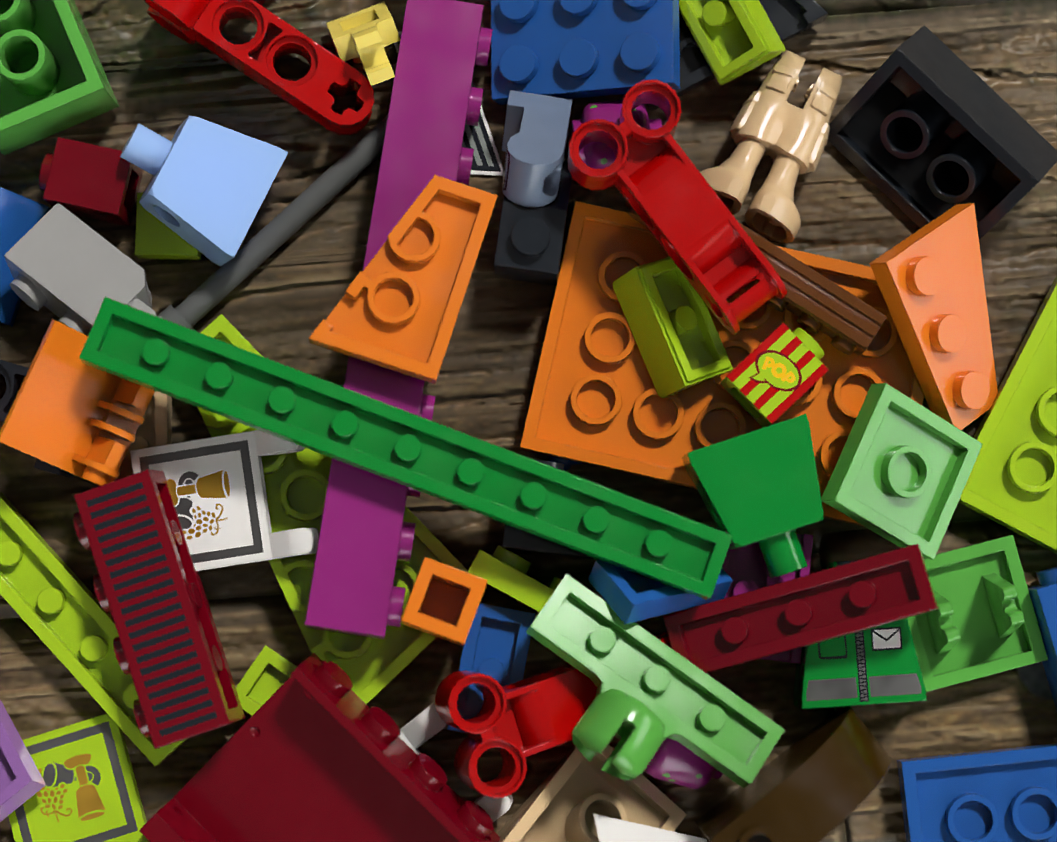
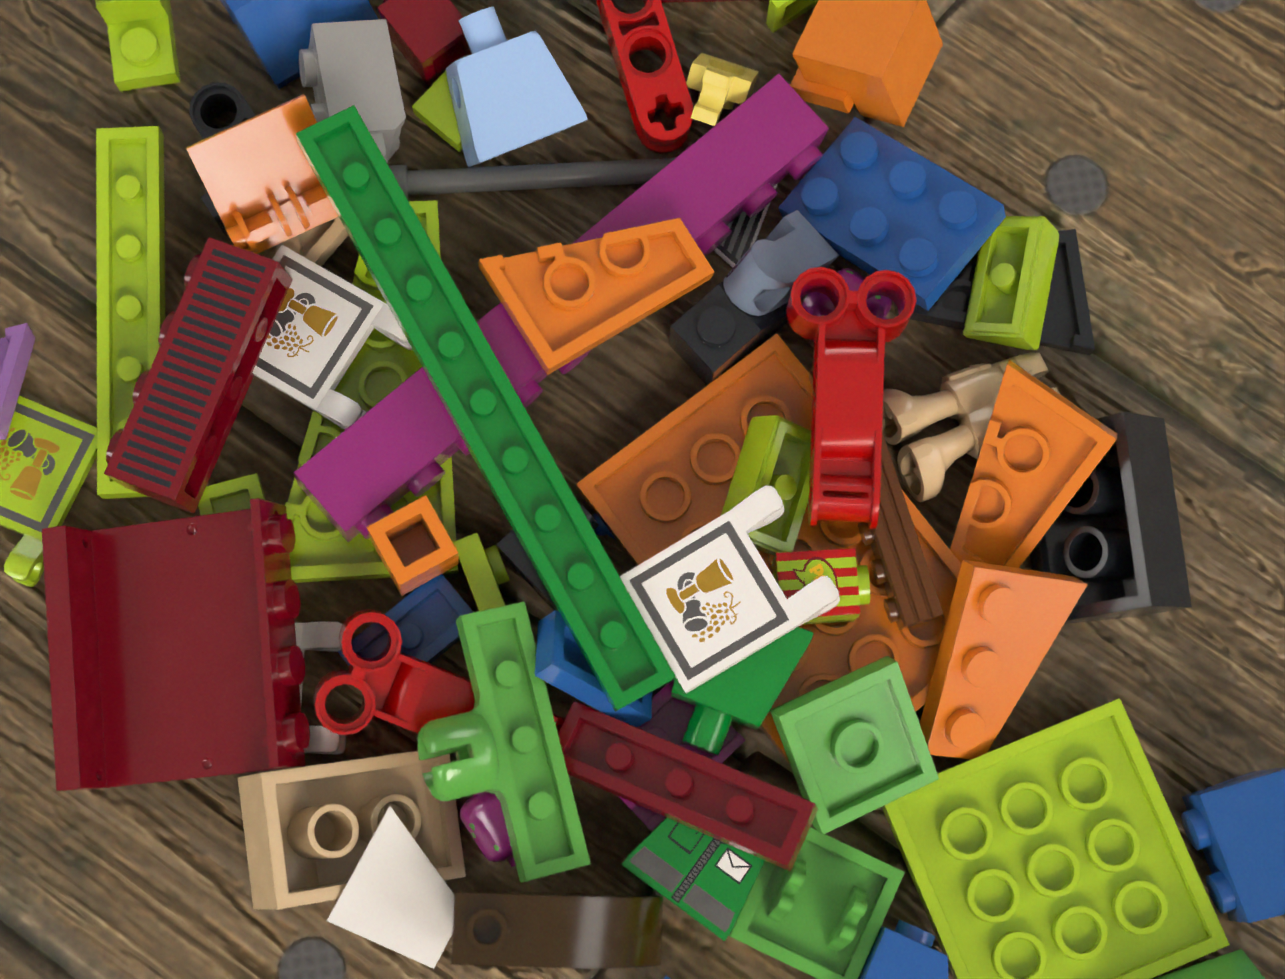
camera: 40 degrees right, 5 degrees down
none -> white flag [620,486,840,693]
none -> orange wing [950,360,1117,568]

